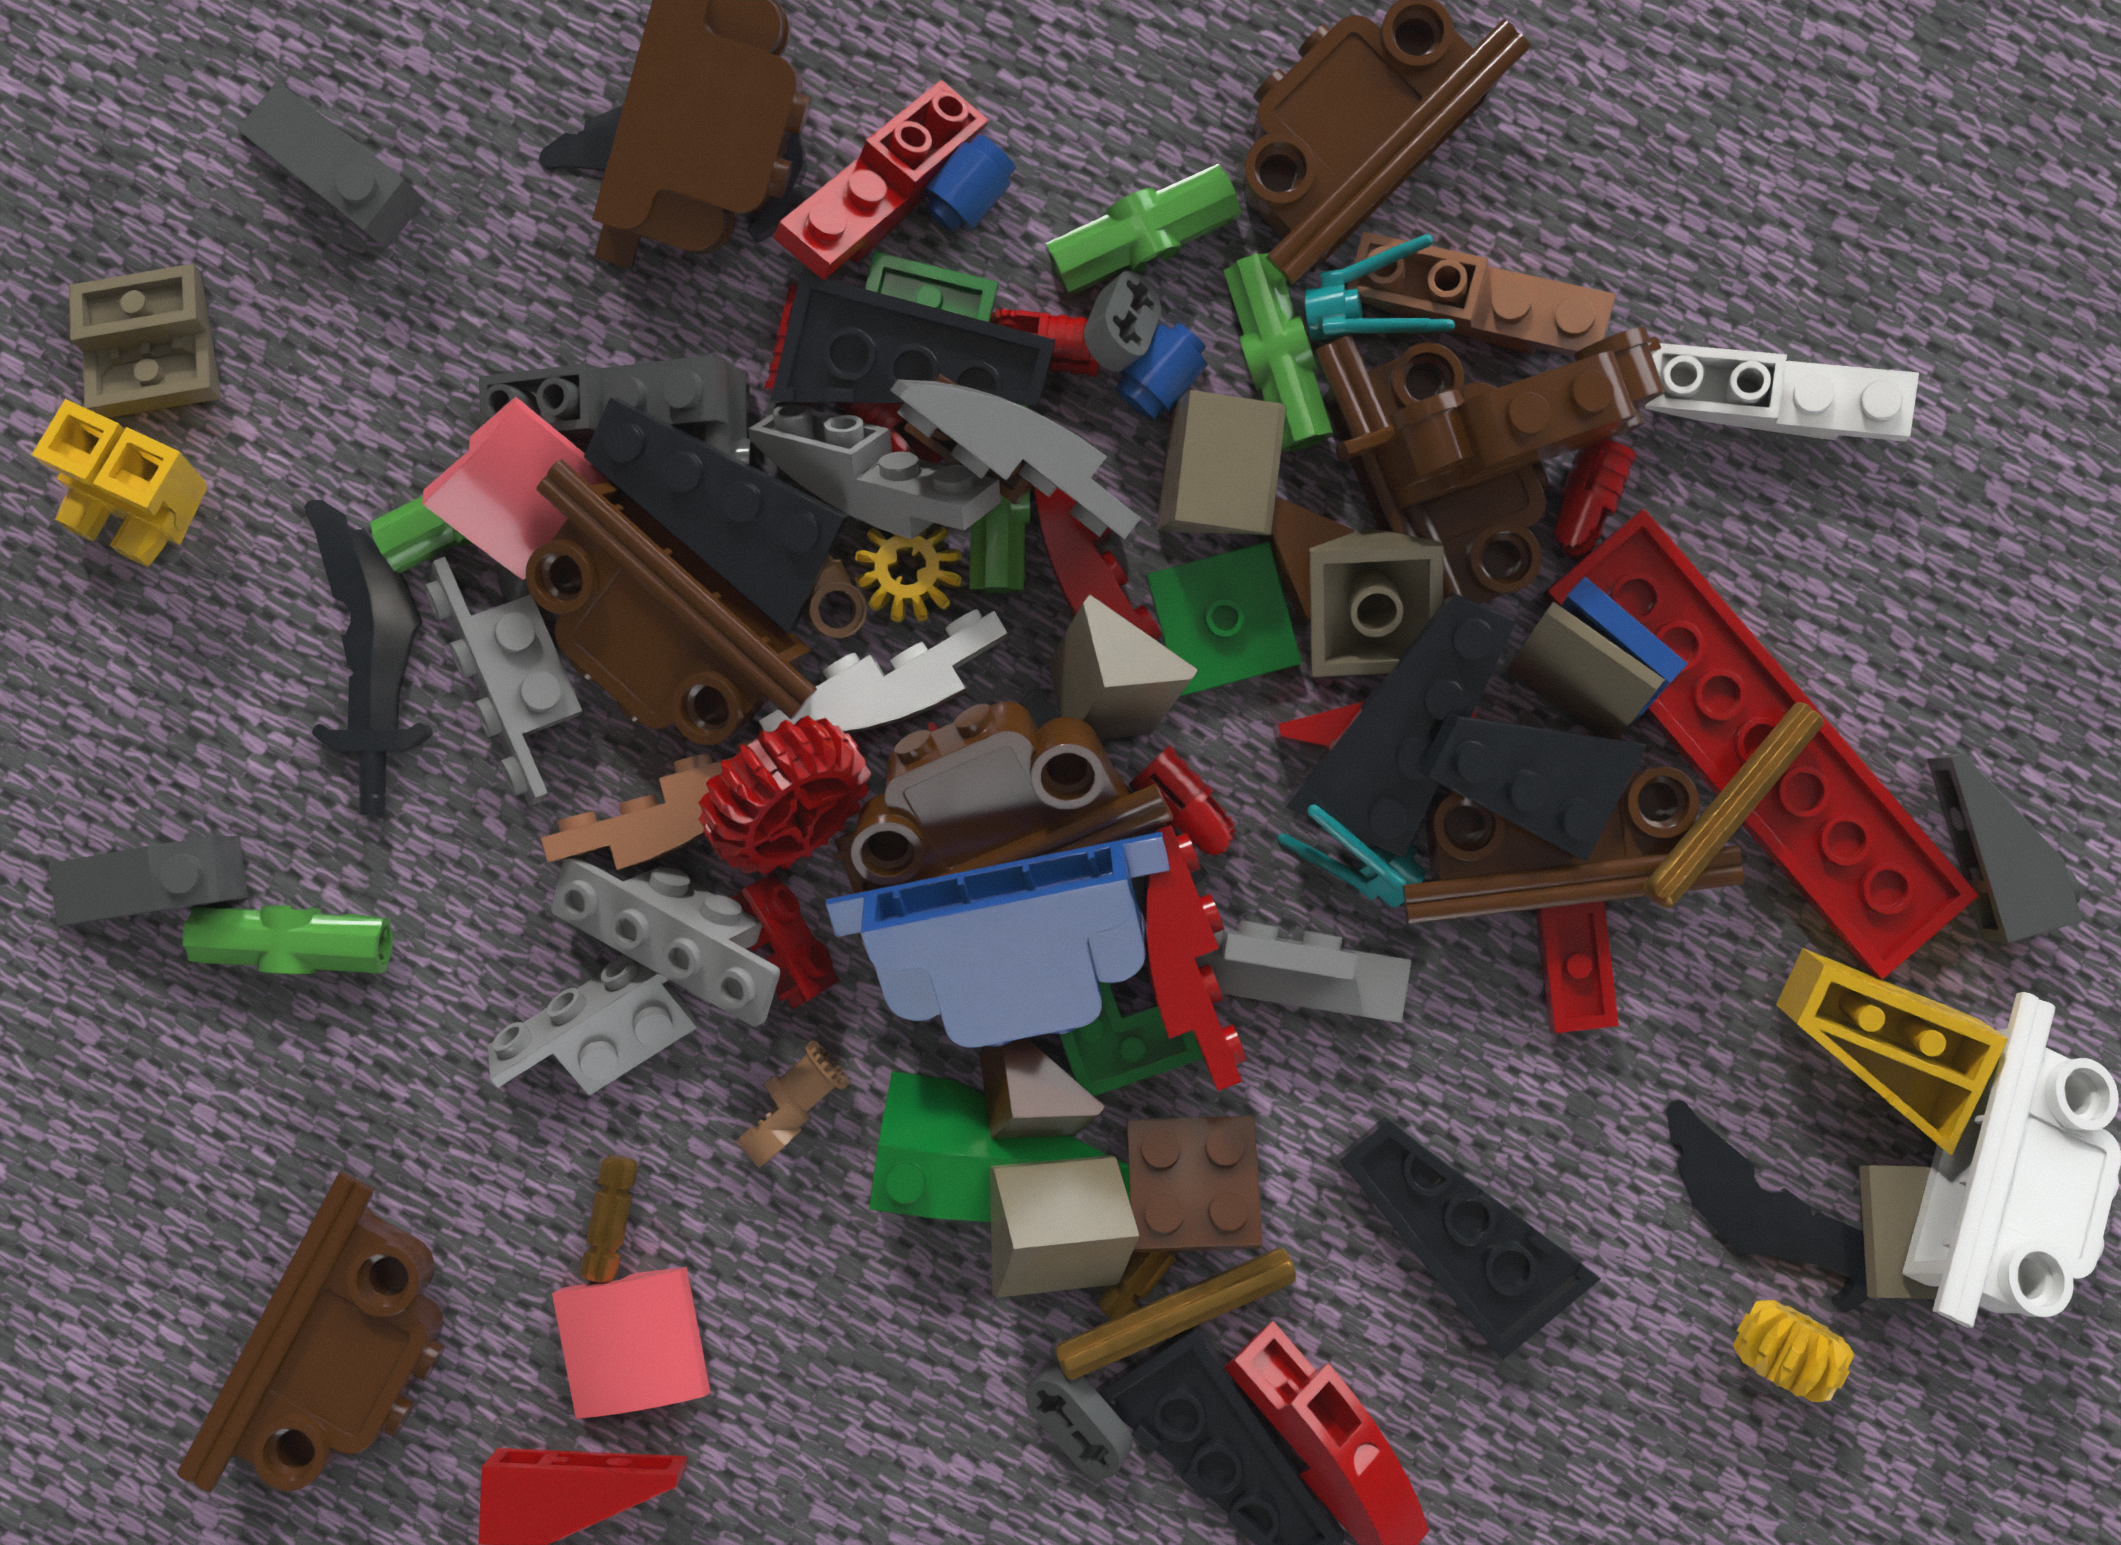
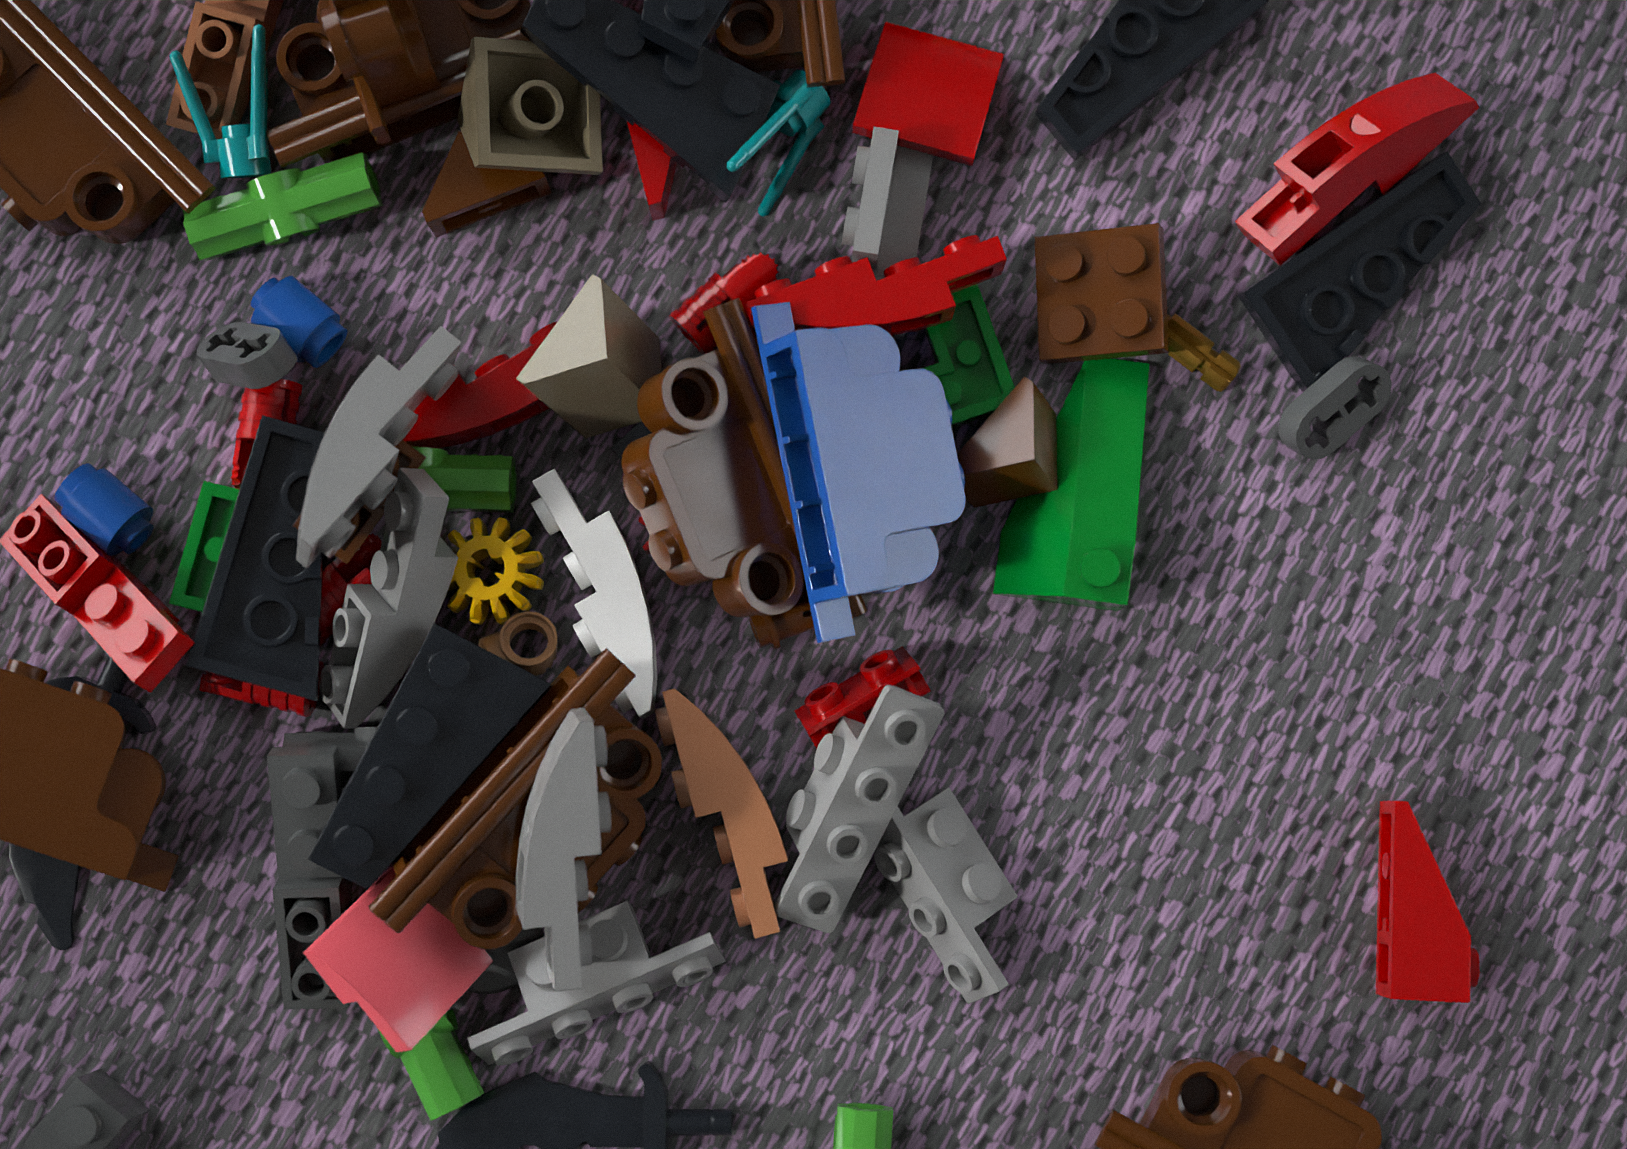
camera: 90 degrees left, 5 degrees down
coral slope [552,1267,711,1419] -> none
pearl gold axle [580,1155,638,1283] -> none
red gear [698,716,871,875] -> none
medium nougat connector [736,1040,850,1168] -> none
dark tan slope [990,1155,1140,1298] -> none
bright green piece [1045,163,1242,298] -> none
pearl gold axle [1055,1248,1297,1380] -> none
green plate [1146,541,1302,697] -> none
dark tan slope [1156,390,1286,535] -> none
none -> light grey slope [516,708,611,992]
none -> red slope [852,21,1004,166]

